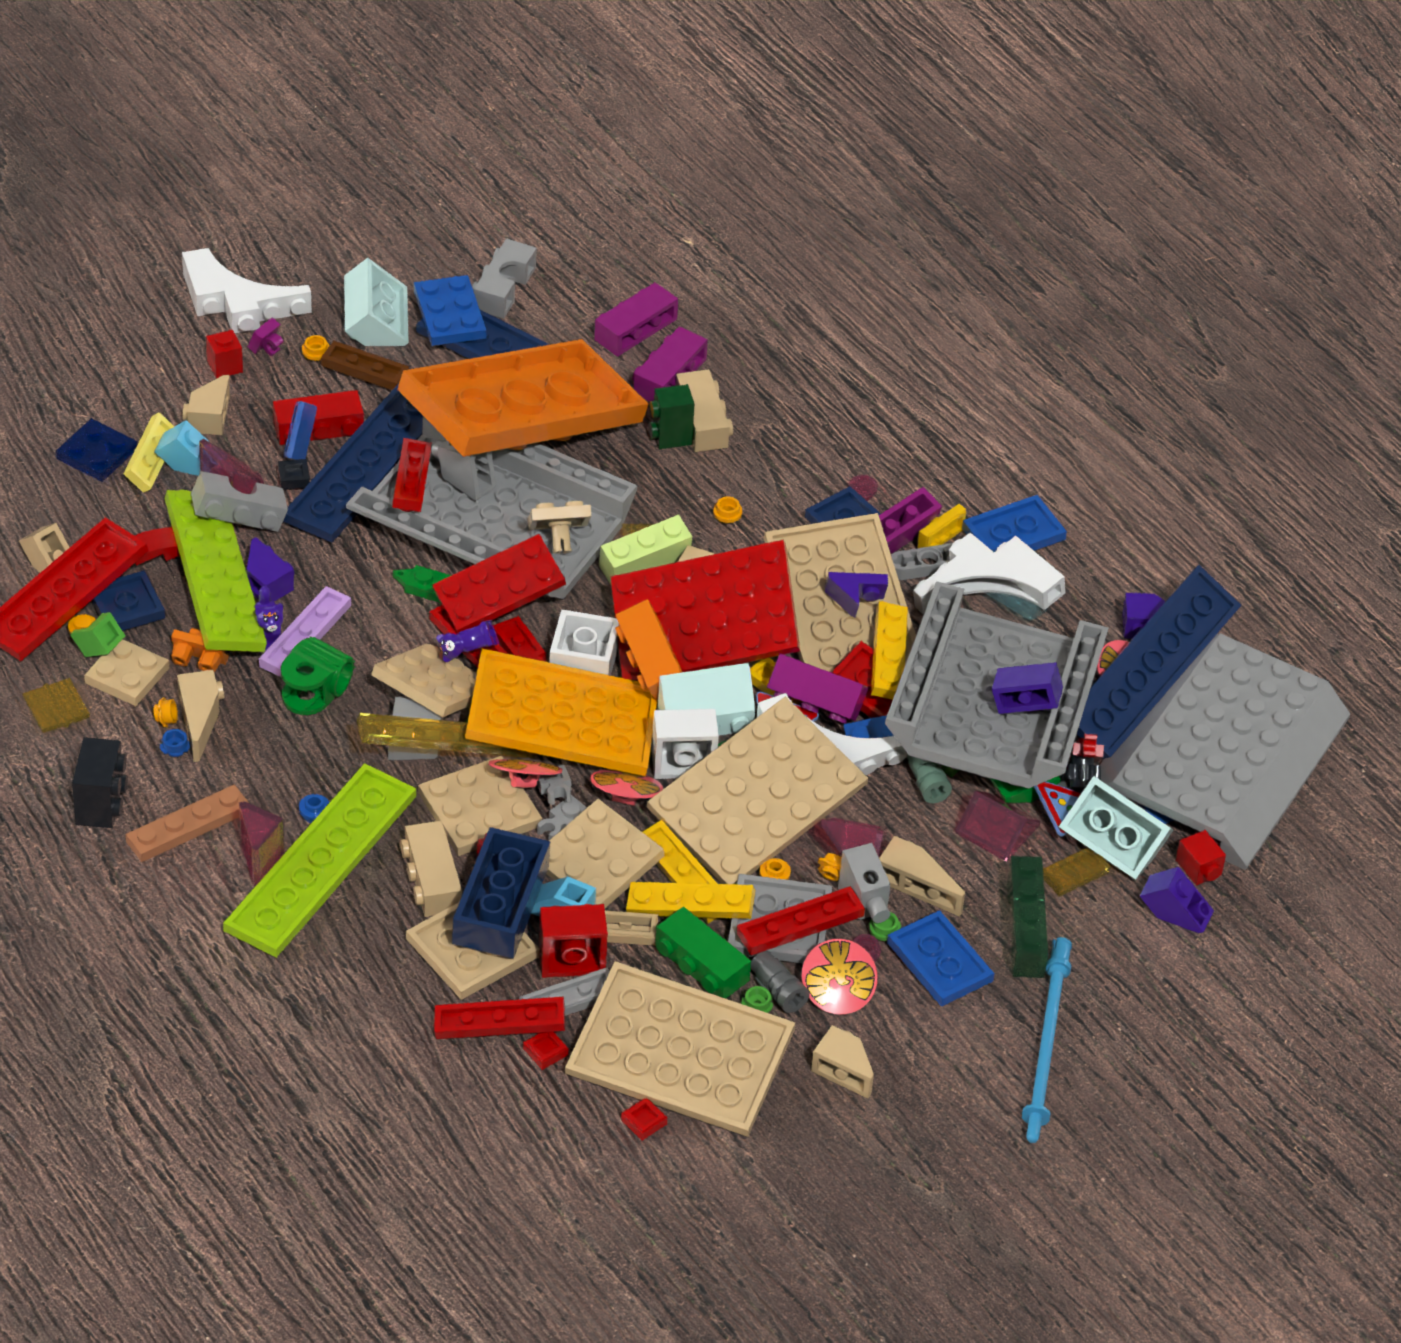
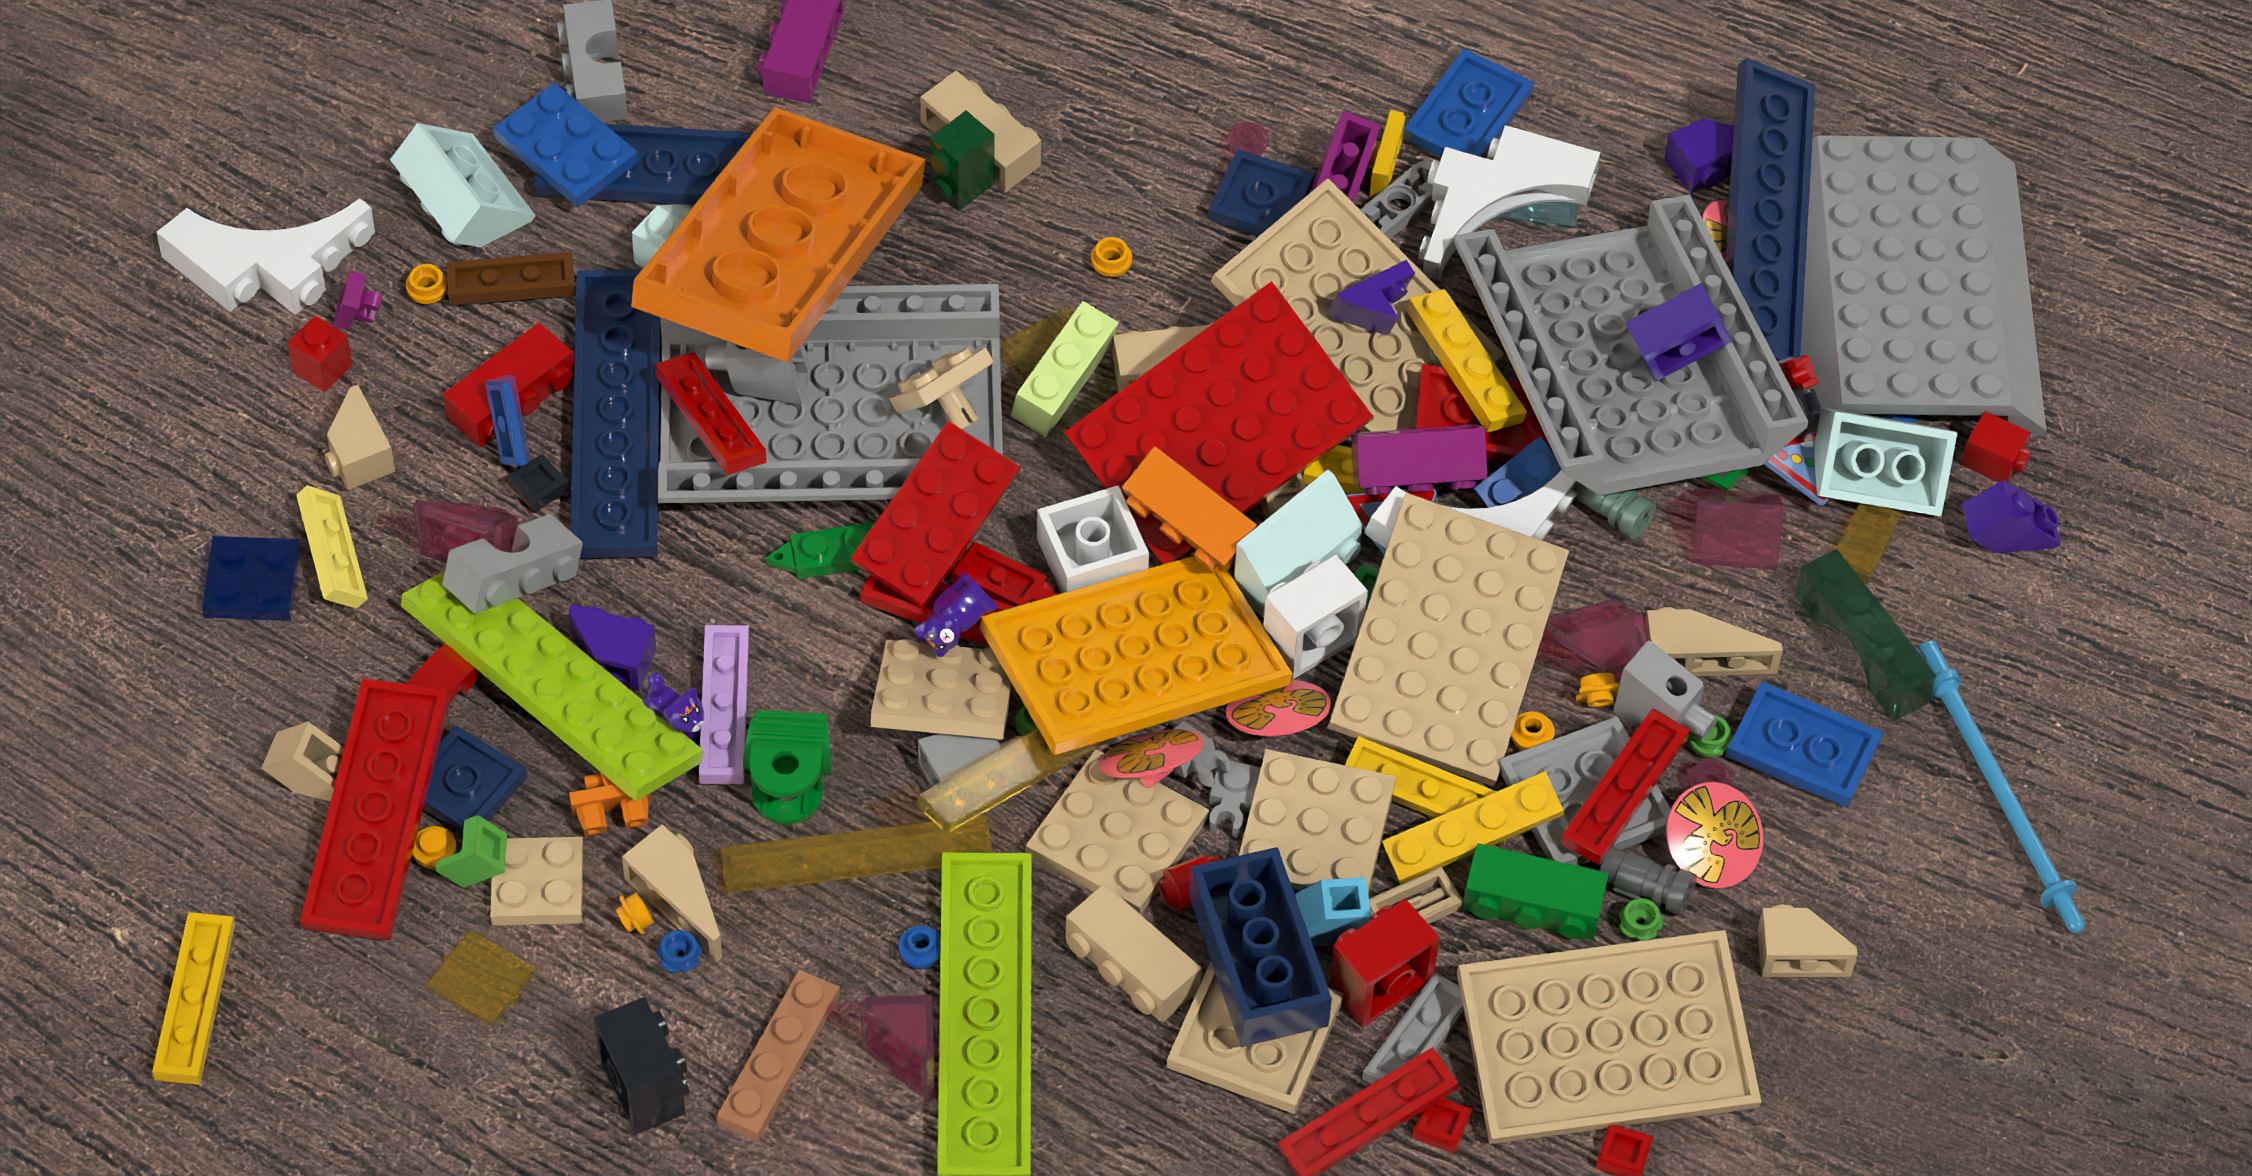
camera: 30 degrees left, 10 degrees up
medium azure slope [154,420,226,476] -> none
magenta brick [632,326,708,402] -> none
none -> clear yellow tile [721,815,993,893]

